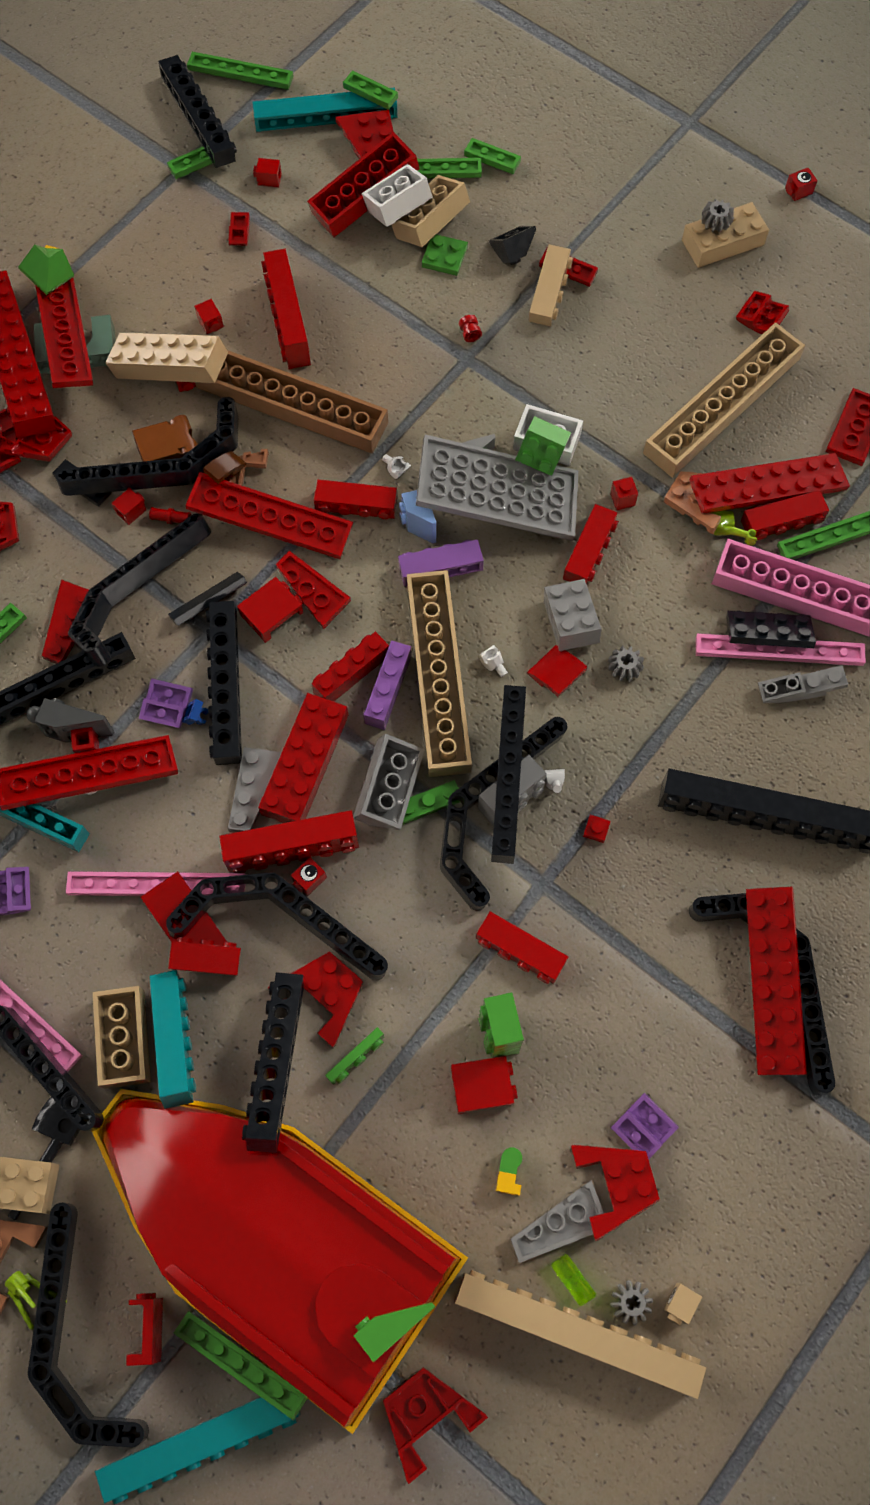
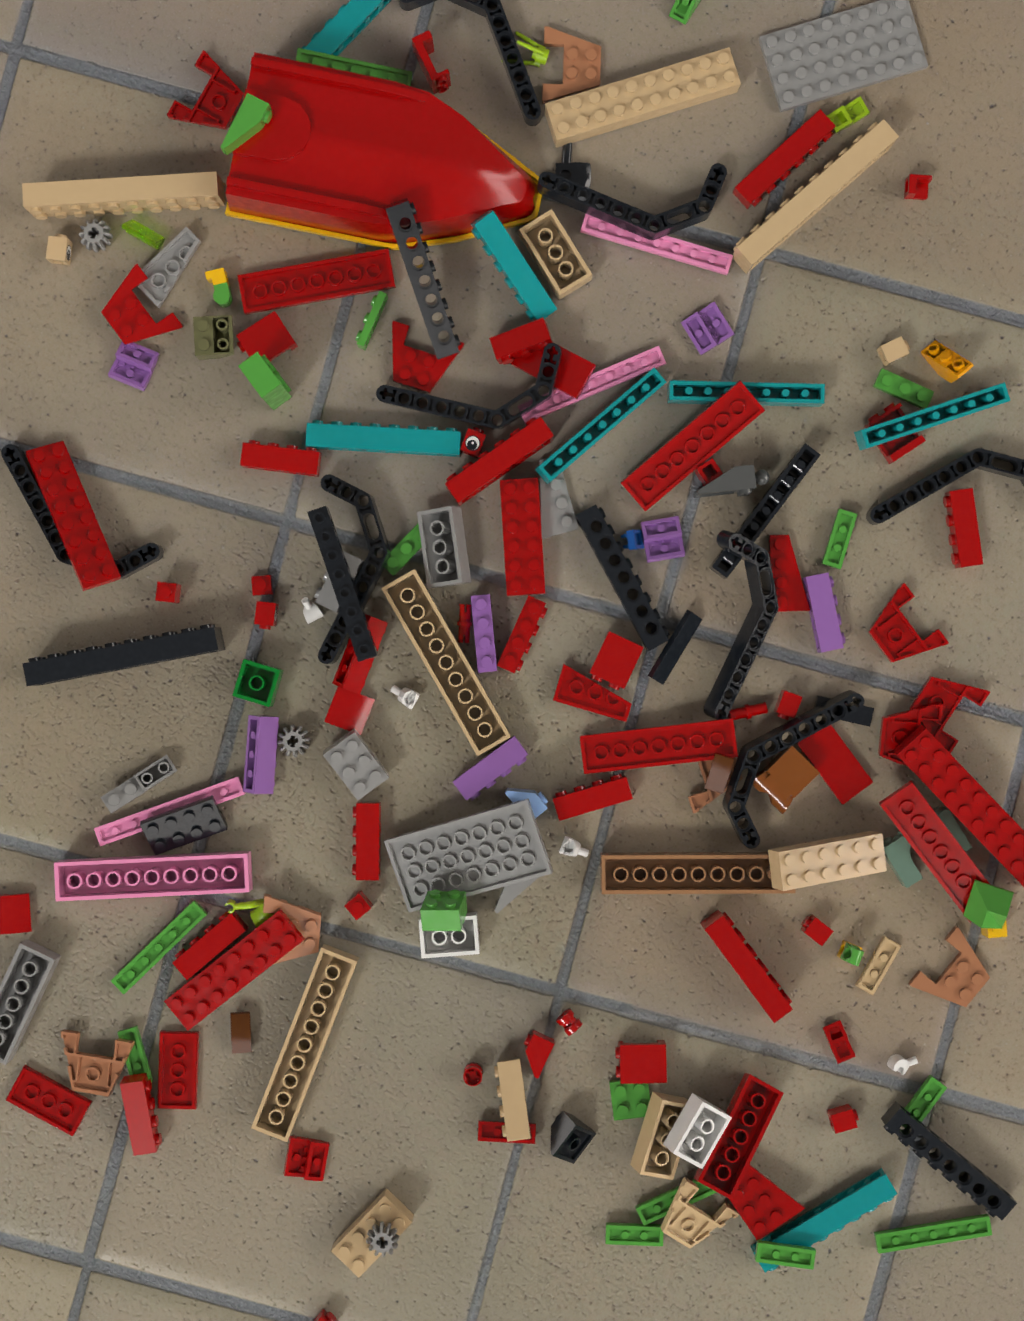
camera: 150 degrees right, 20 degrees up
none -> red brick [155,581,181,603]
none -> olive slope [193,315,234,360]
none -> reddish brown slope [230,1011,252,1054]
none -> green brick [232,659,284,707]
none -> red plate [237,248,396,315]
none -> medium lavender brick [243,715,279,794]
none -> red brick [254,601,279,630]
none -> teal brick [305,420,461,457]
none -> red brick [332,614,388,694]
none -> red pin [457,604,472,643]
none -> red wheel [463,1062,483,1086]
none -> red slope [524,1030,555,1079]
none -> teal brick [535,367,666,484]
none -> red panel [615,1040,667,1084]
none -> tan wing [660,1177,739,1249]
none -> red tile [796,725,873,805]
none -> medium lavender brick [802,573,845,653]
none -> bright green leg [837,940,864,966]
none -> tan tile [855,935,901,995]
none -> white piece [887,1054,918,1075]
none -> nougat wing [908,926,990,1007]

